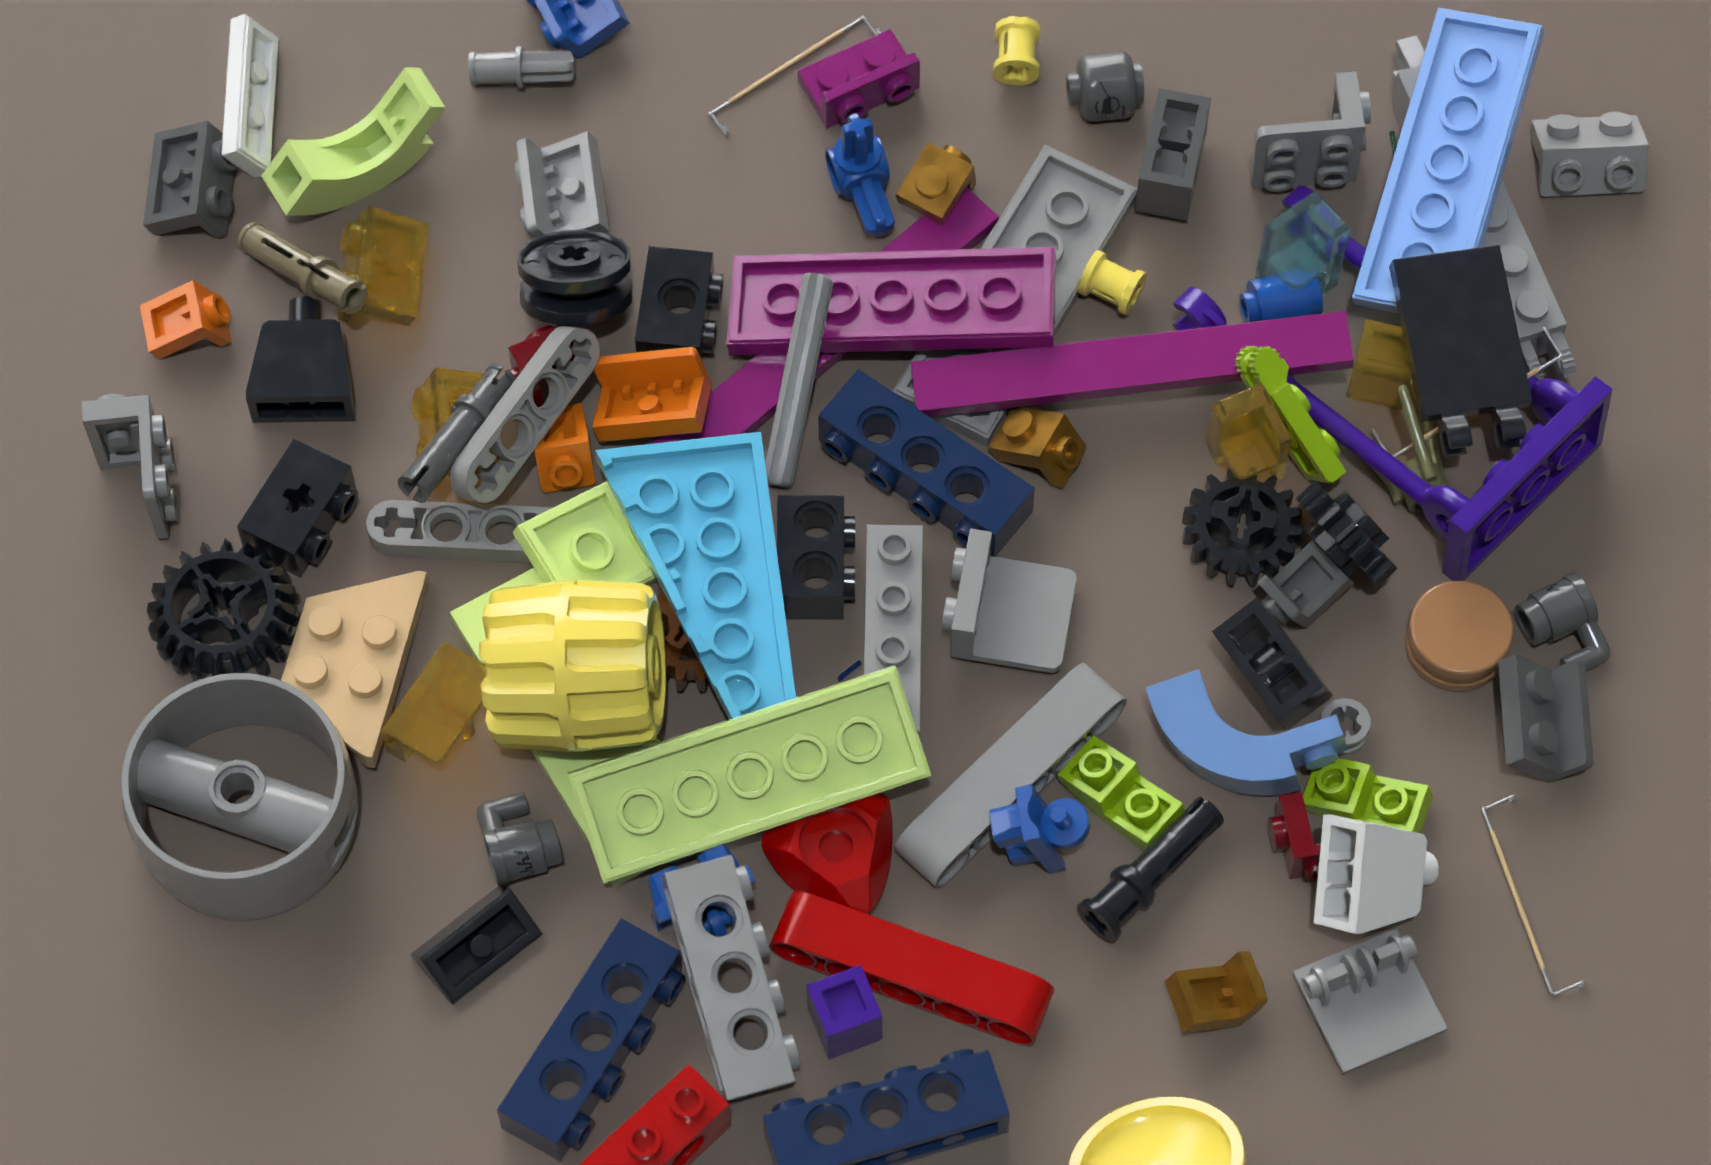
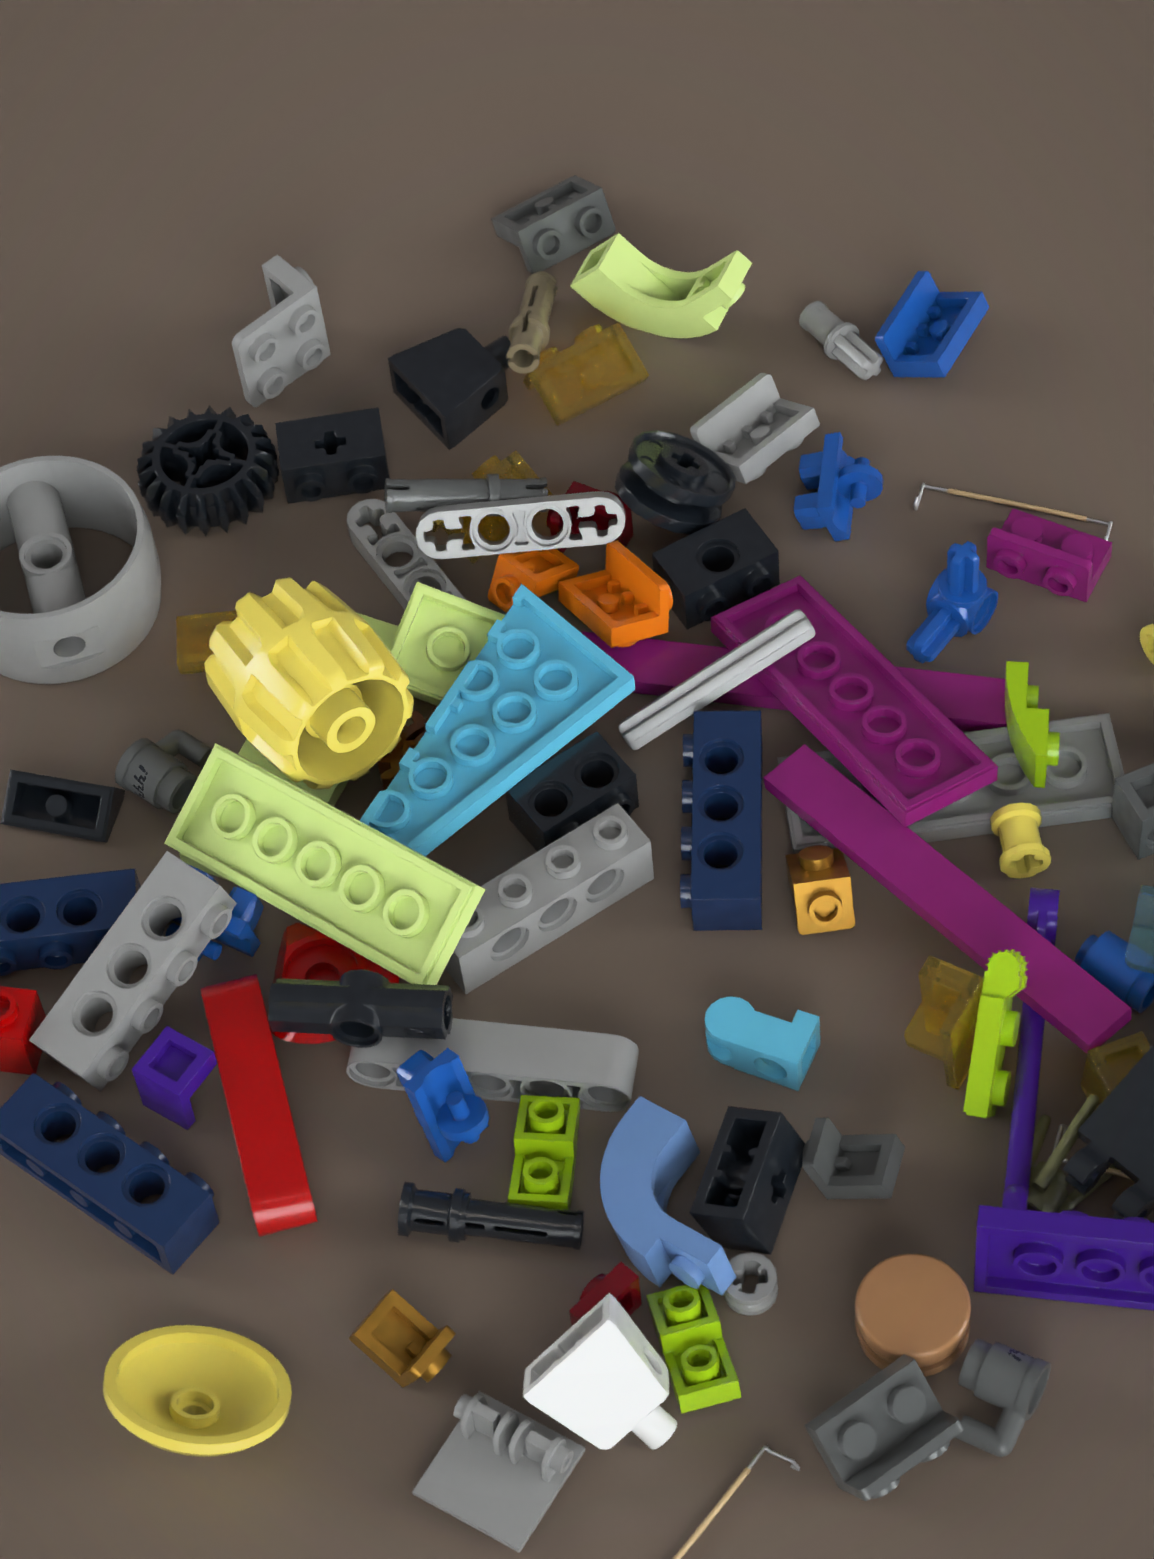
camera: 60 degrees right, 10 degrees down
orange bracket [139,280,232,359] -> none
white tile [221,14,278,178] -> none
tan wing [281,571,429,768] -> none
pearl gold bracket [896,142,976,226] -> none
light grey bracket [942,529,1077,673] -> none
black gear [1182,467,1303,585] -> none
black gear [1295,481,1398,587] -> none
none -> black piece [268,969,453,1048]
none -> medium azure leg [704,996,820,1091]
none -> blue hips [793,432,884,541]
none -> lime slope [1005,661,1060,788]

